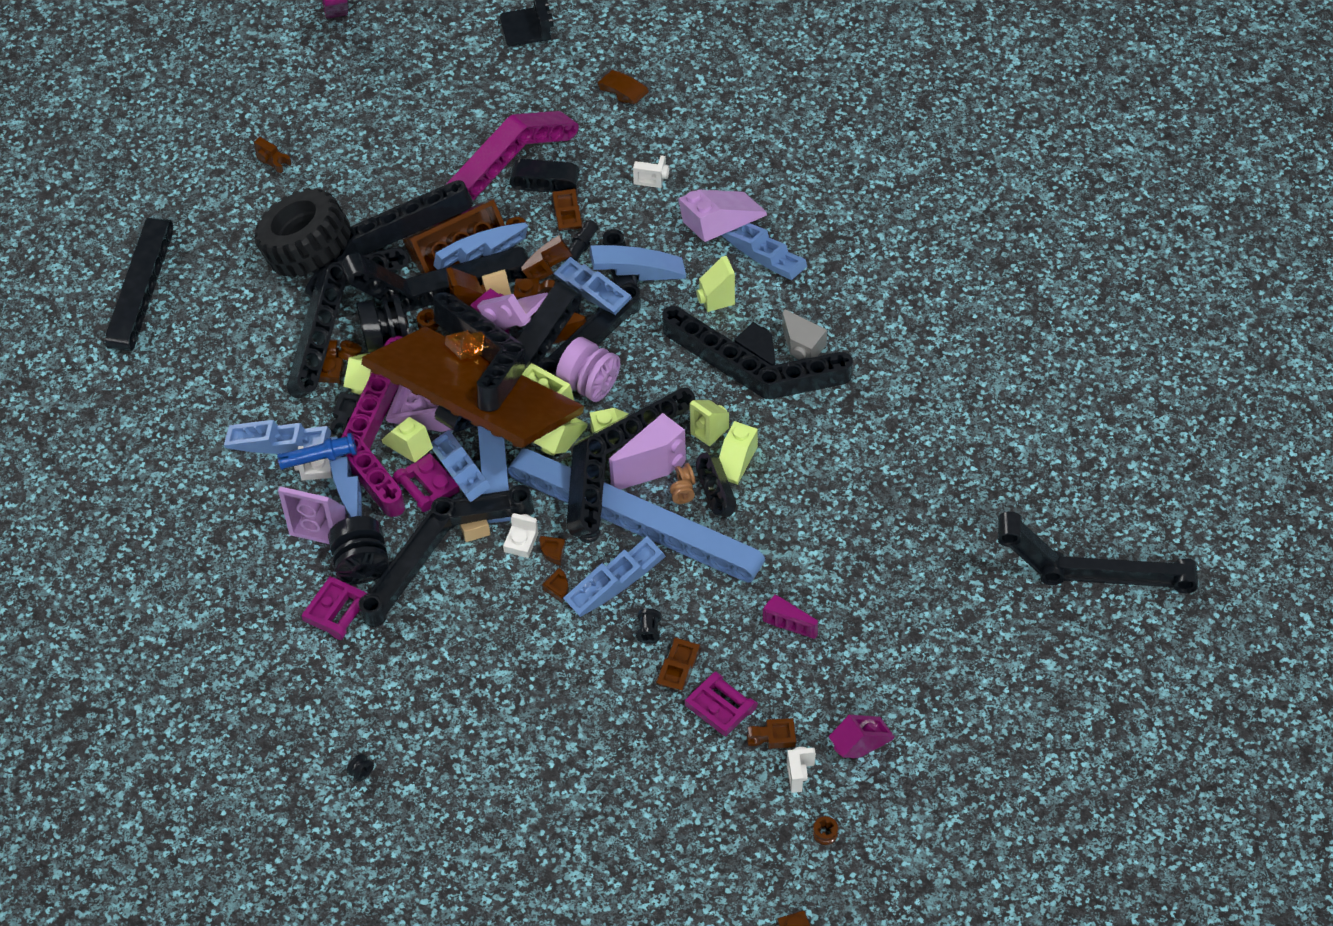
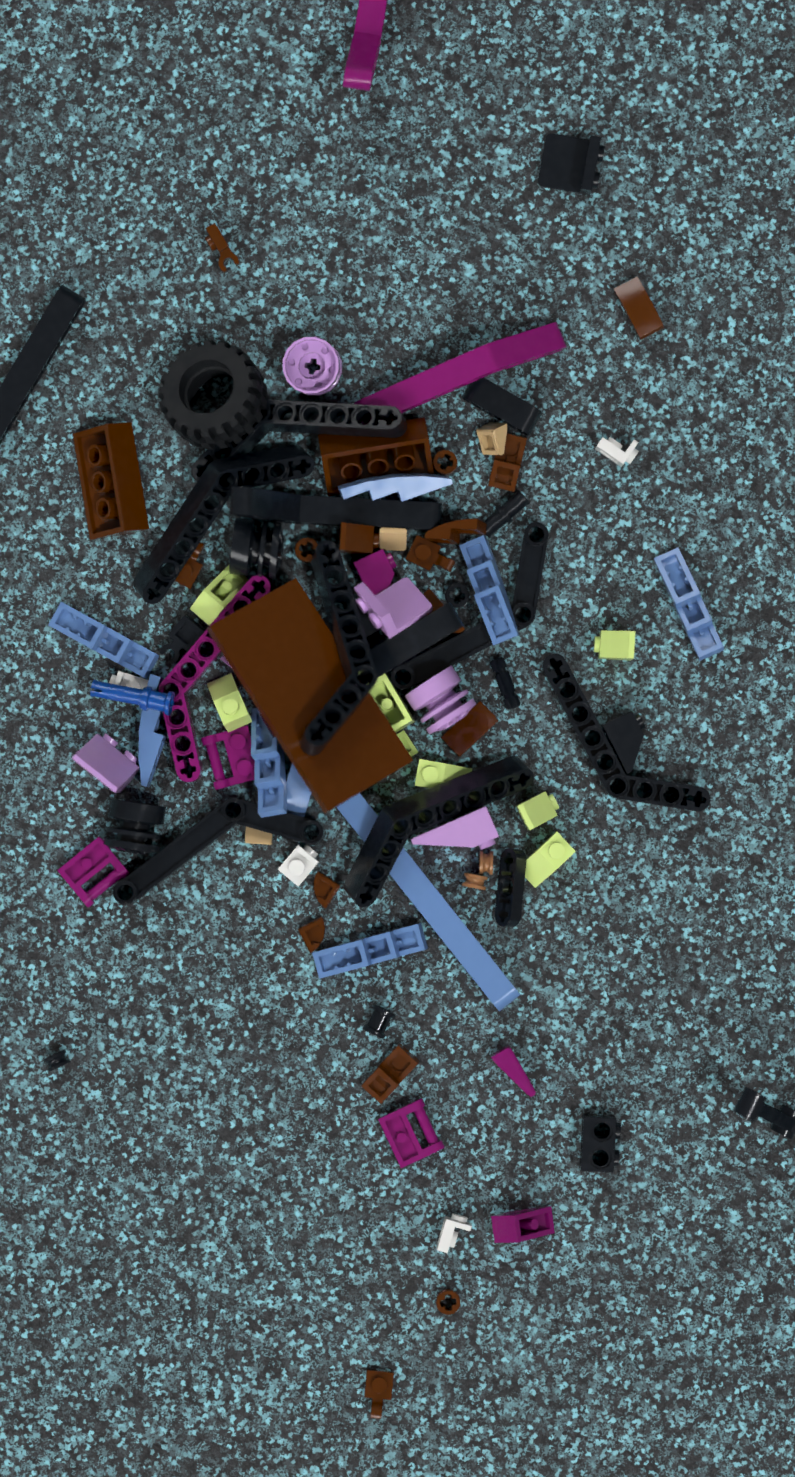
camera: 20 degrees right, 35 degrees up
reddish brown bush [337,340,362,361] -> none
clear orange bracket [445,331,485,360] -> none
medium blue slope [590,245,686,281] -> none
lavender slope [678,190,767,242] -> none
reddish brown plate [747,718,796,749] -> none
light grey slope [782,309,827,360] -> none
none -> reddish brown slope [73,422,149,540]
none -> lavender wheel [283,337,342,396]
none -> reddish brown slope [441,701,499,757]
none -> tan slope [476,422,507,455]
none -> black axle [490,657,520,710]
none -> black brick [580,1114,621,1173]

